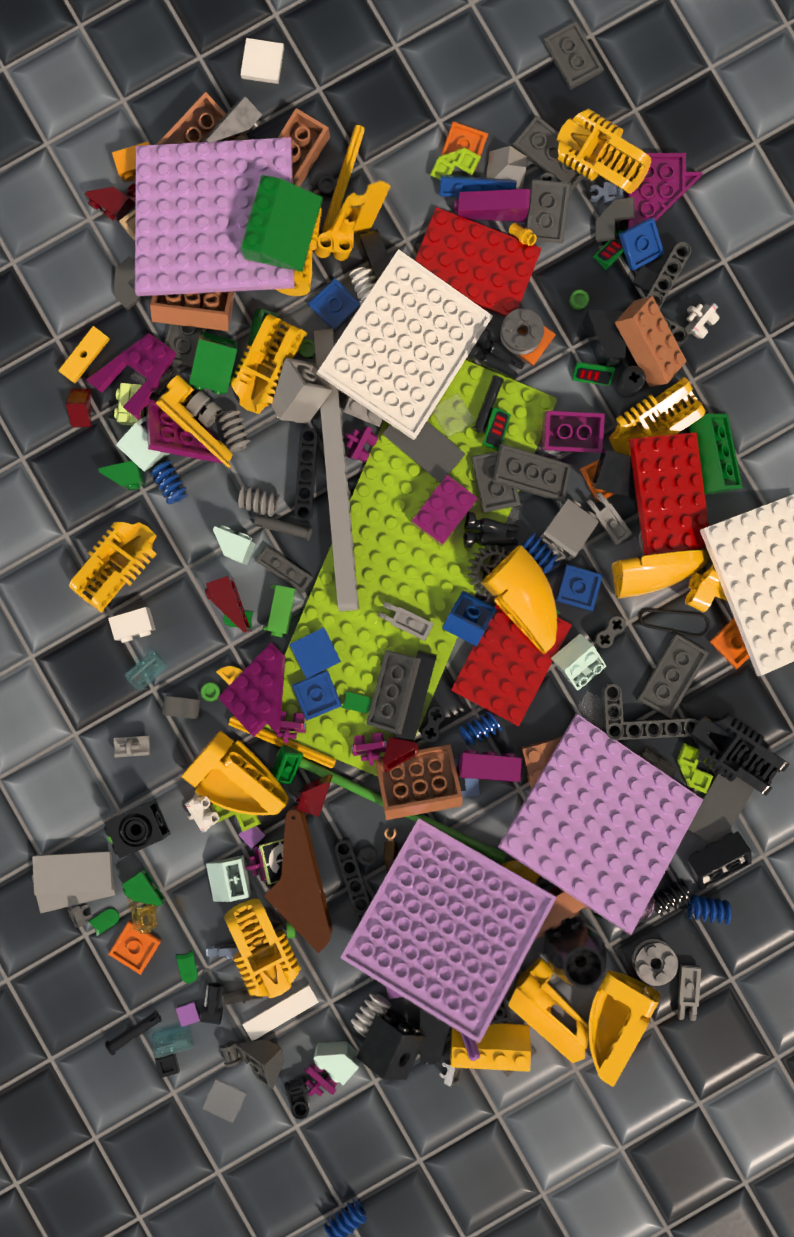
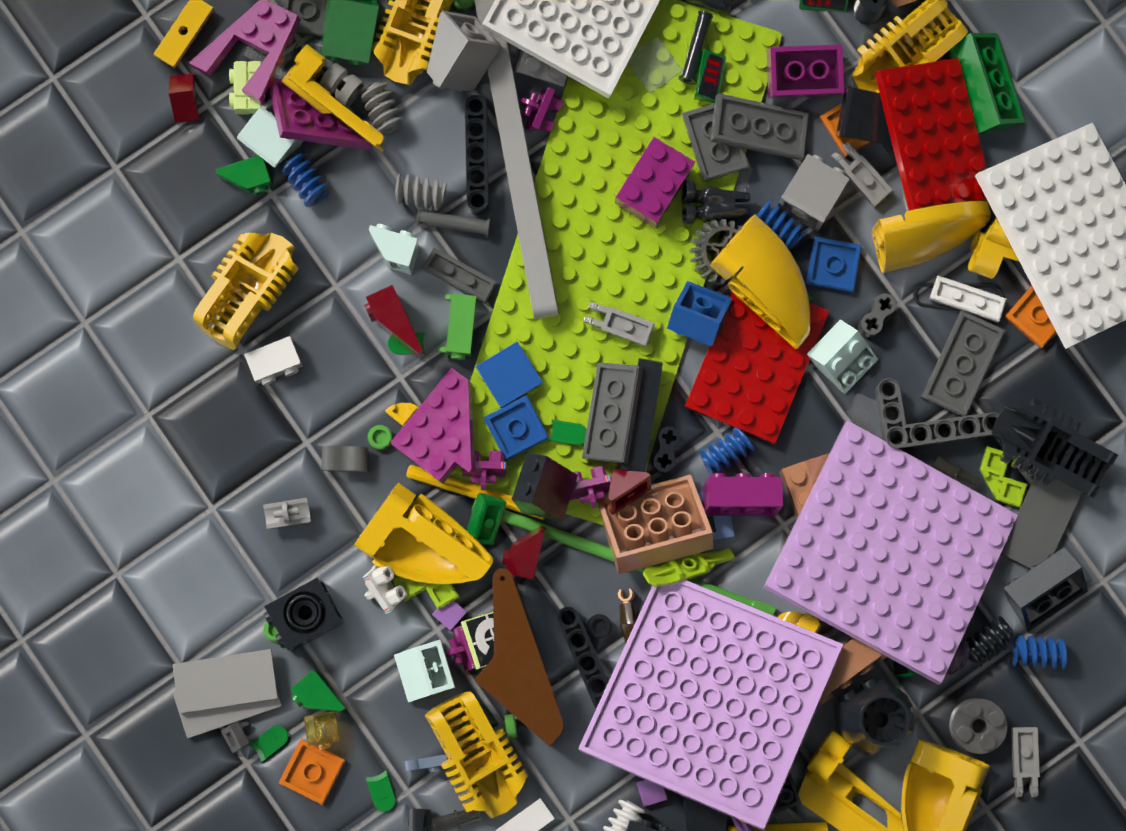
camera: 10 degrees left, 5 degrees down
clear light blue slope [125,650,168,692] -> none
dark grey tile [382,421,465,483] -> none
none -> black slope [512,452,578,522]
none -> lime piece [643,548,735,587]
none -> white tile [929,276,1007,323]

